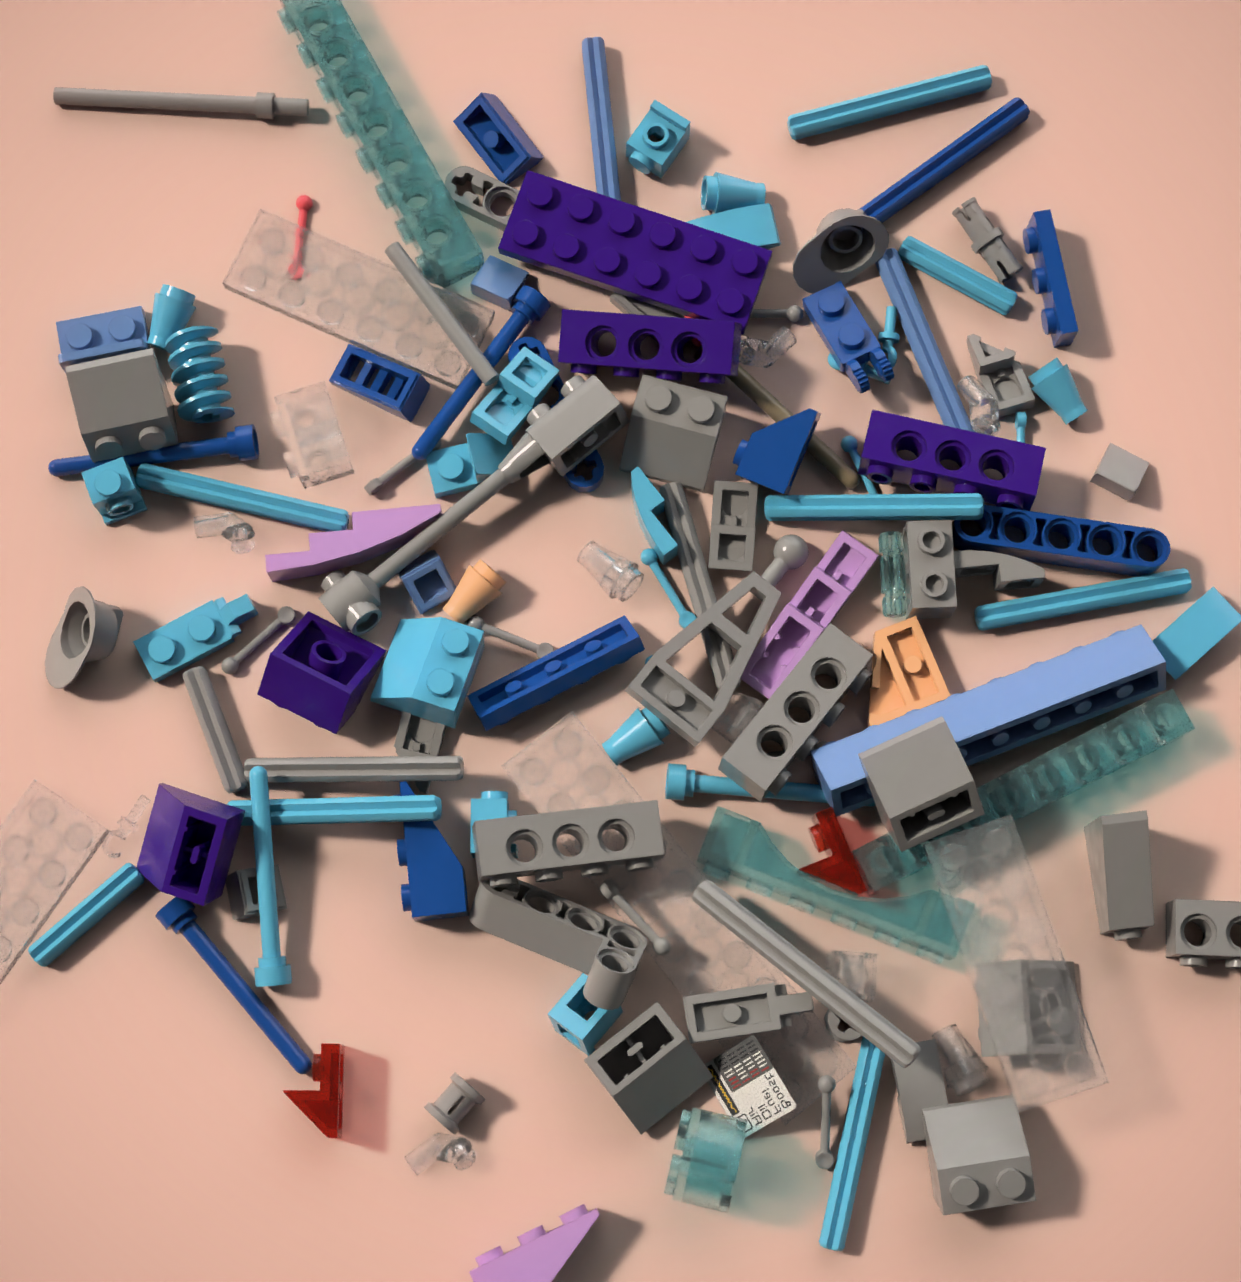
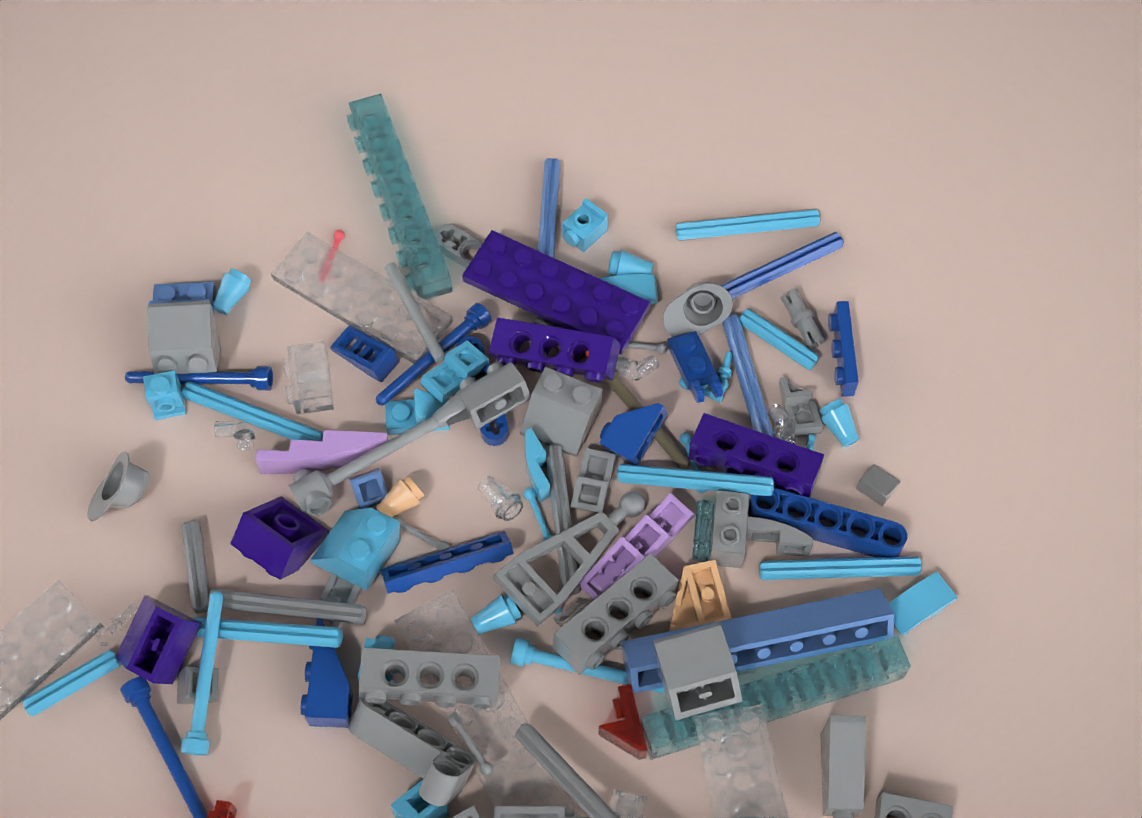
camera: 10 degrees right, 15 degrees down
light grey bar [53,87,309,119] -> none
medium azure hinge [133,594,258,683] -> none
medium azure piece [165,326,235,423] -> none
light grey hinge [221,606,296,674] -> none
light grey hinge [364,439,441,496] -> none
blue slope [453,92,544,185] -> none
medium blue slope [470,255,529,311] -> none
clear light blue arch [697,806,974,964] -> none

